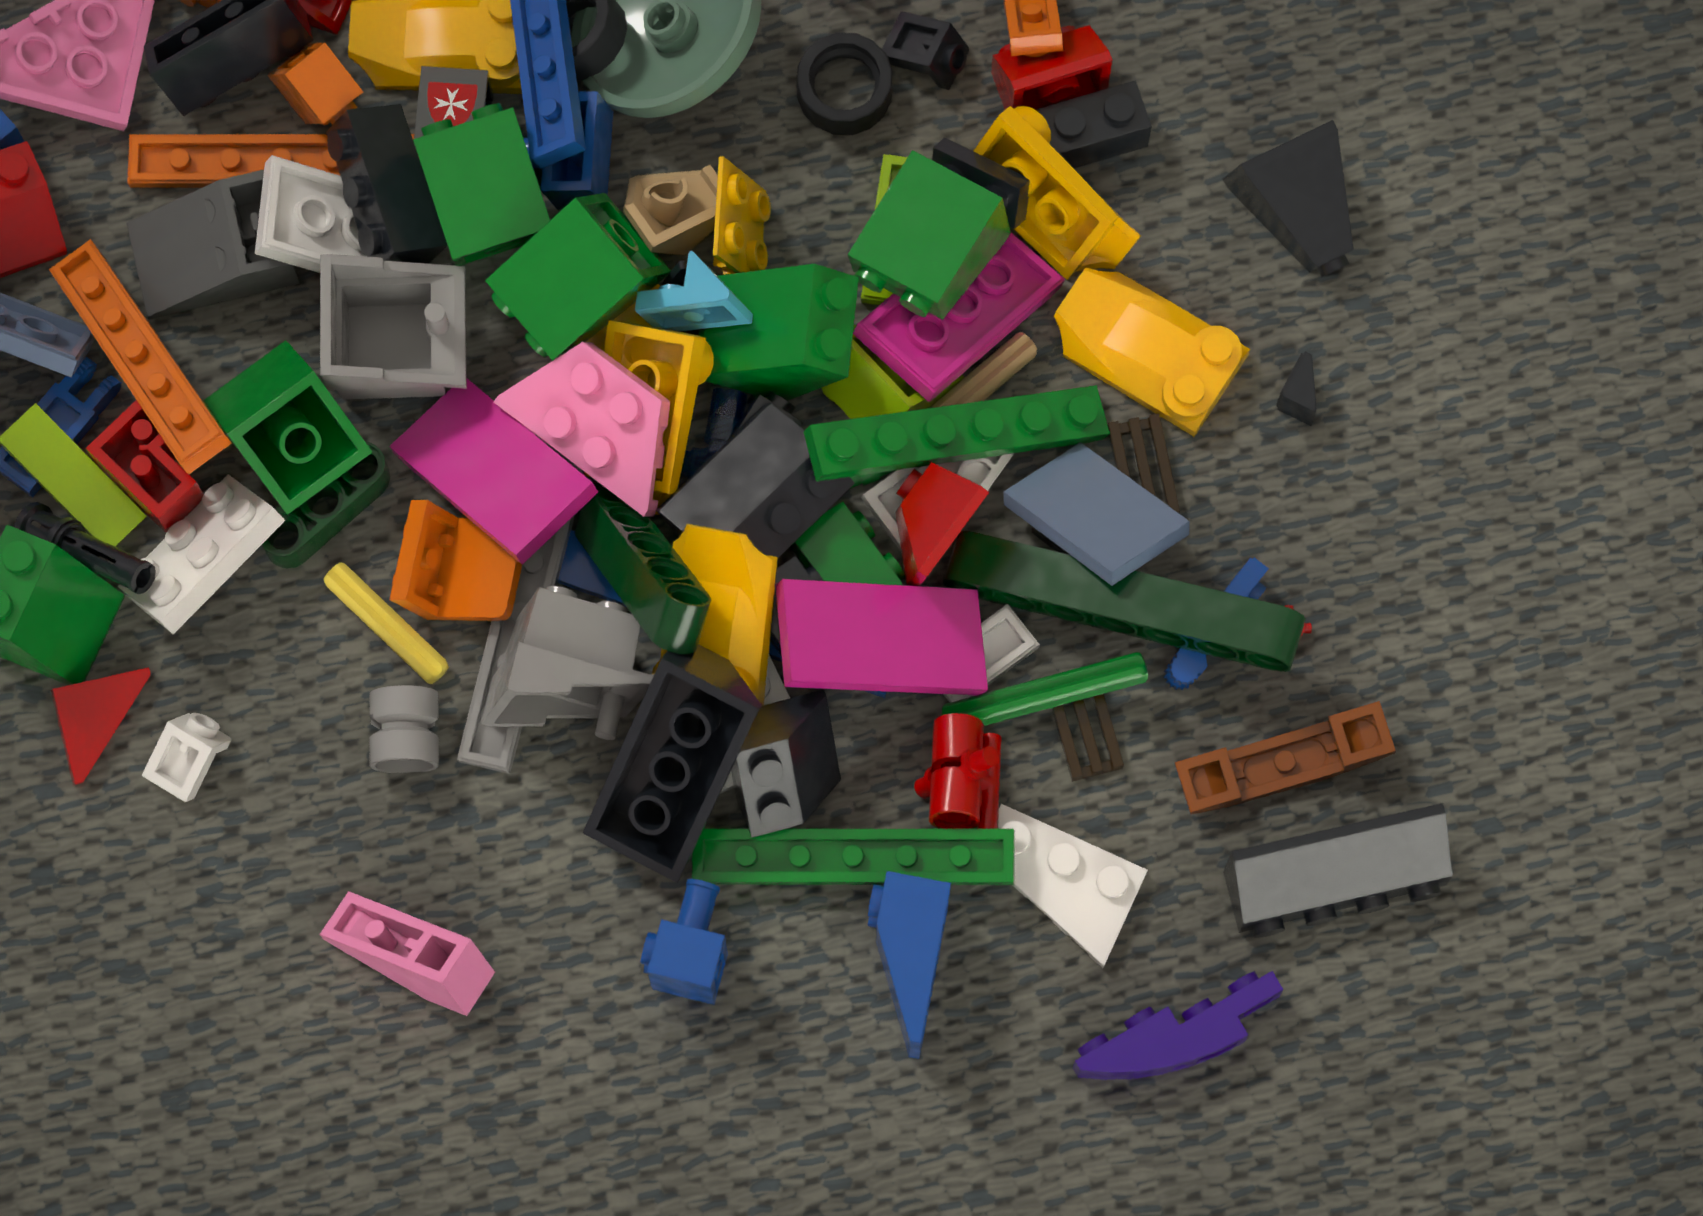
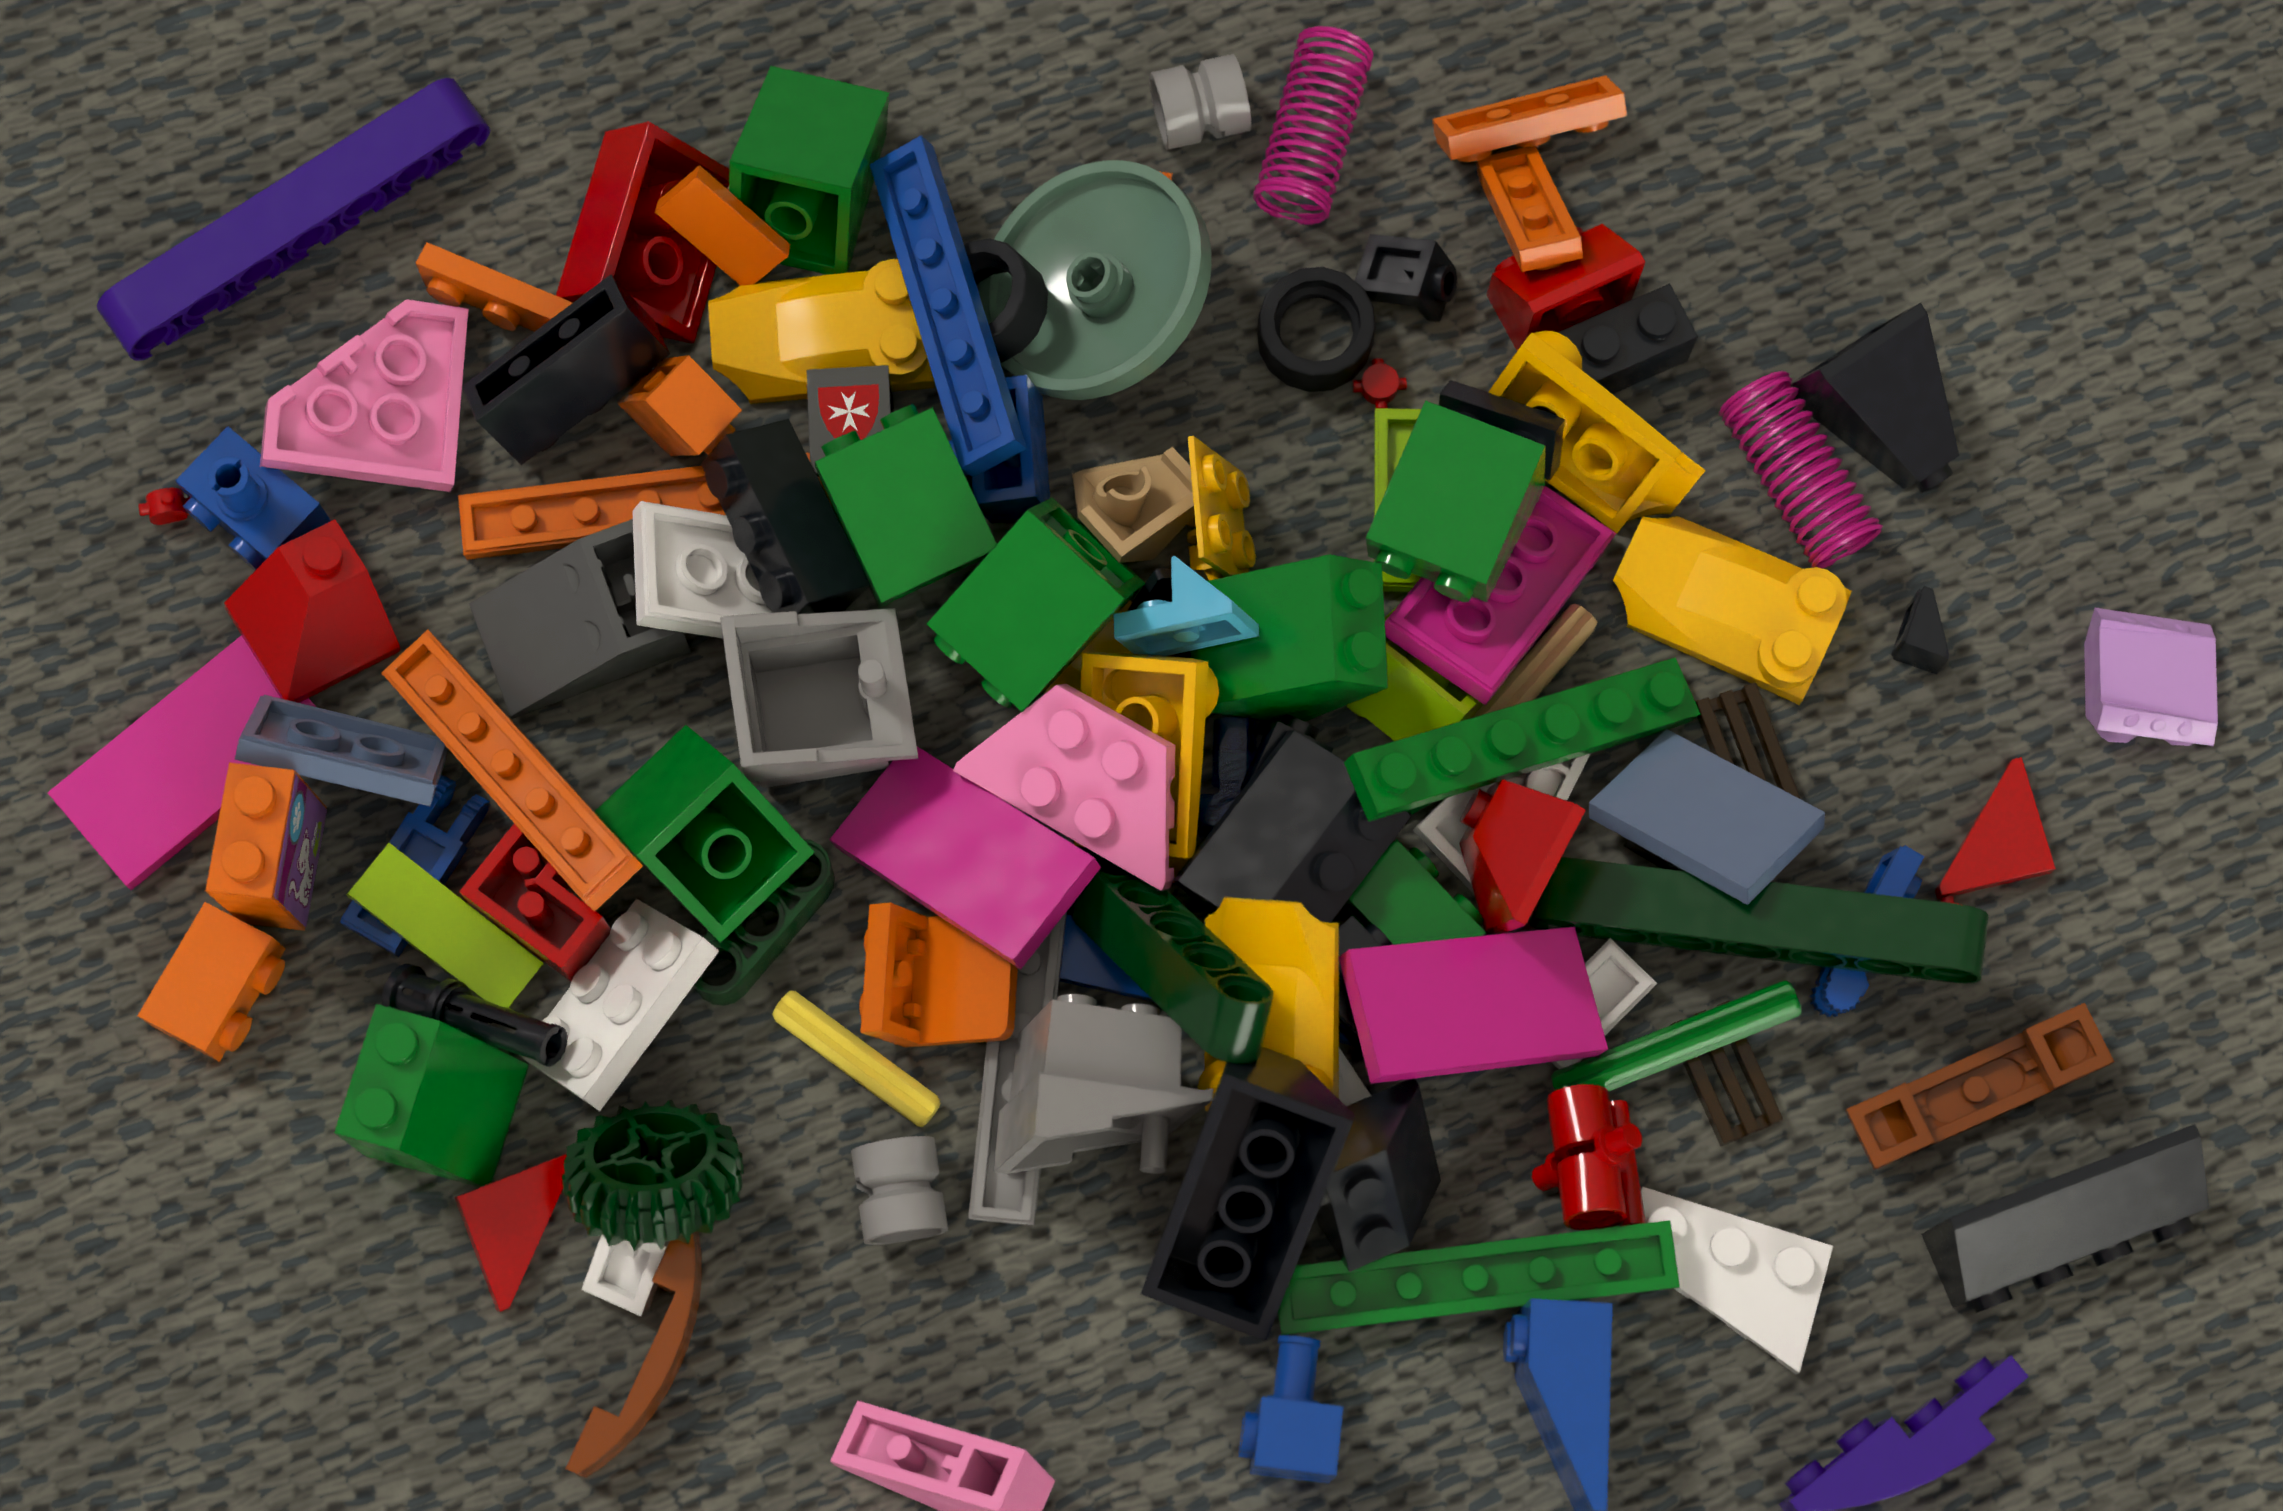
camera: 10 degrees left, 0 degrees up
none -> dark green gear [562,1099,744,1251]
none -> dark orange slope [565,1231,702,1478]
none -> red piece [1353,358,1407,409]
none -> dark pink piece [1719,371,1883,568]
none -> red tile [1935,757,2056,900]
none -> lavender slope [2084,608,2218,746]

